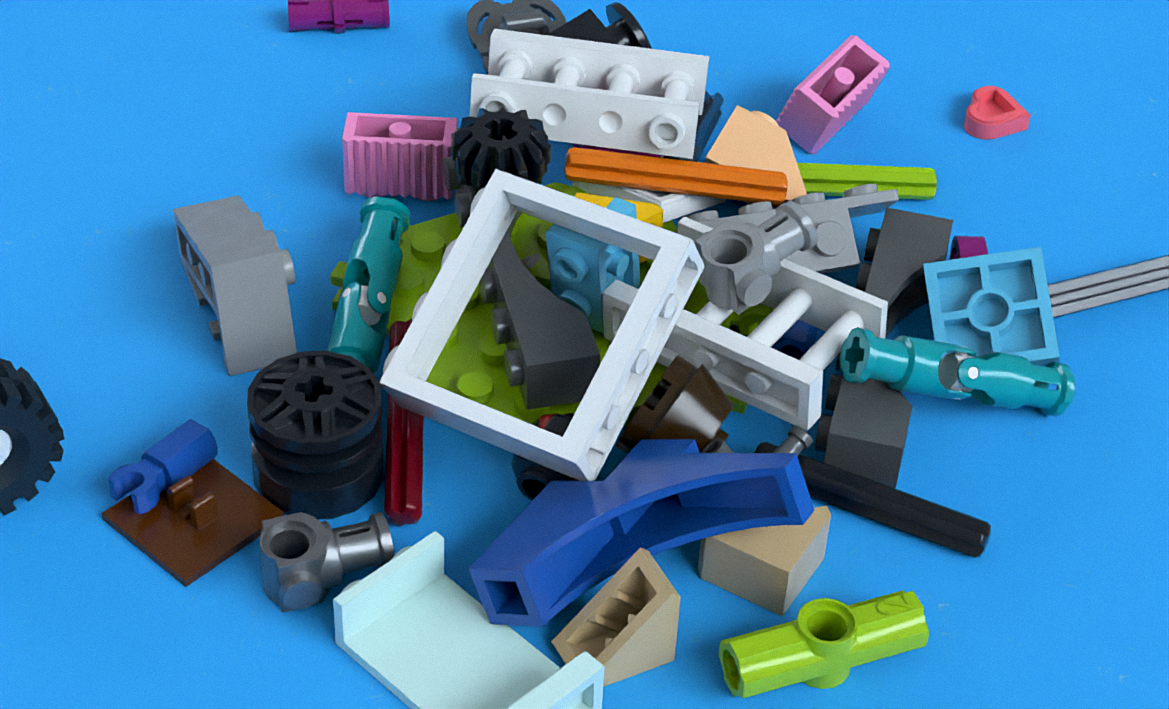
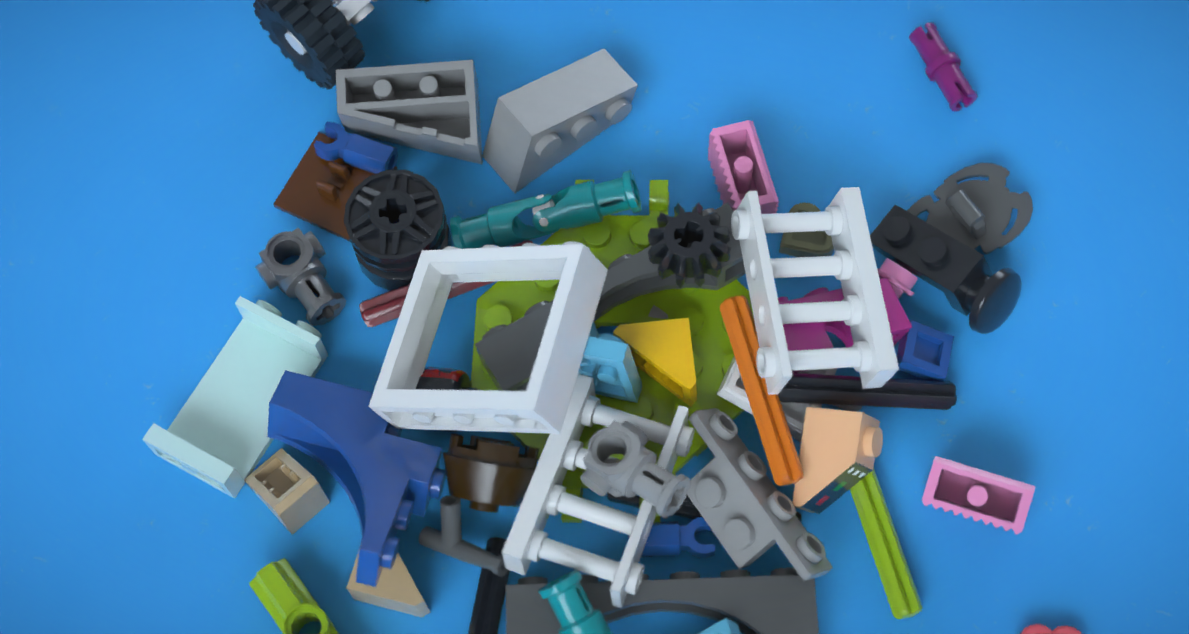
camera: 80 degrees right, 25 degrees up
none -> light grey wedge [336,60,483,165]

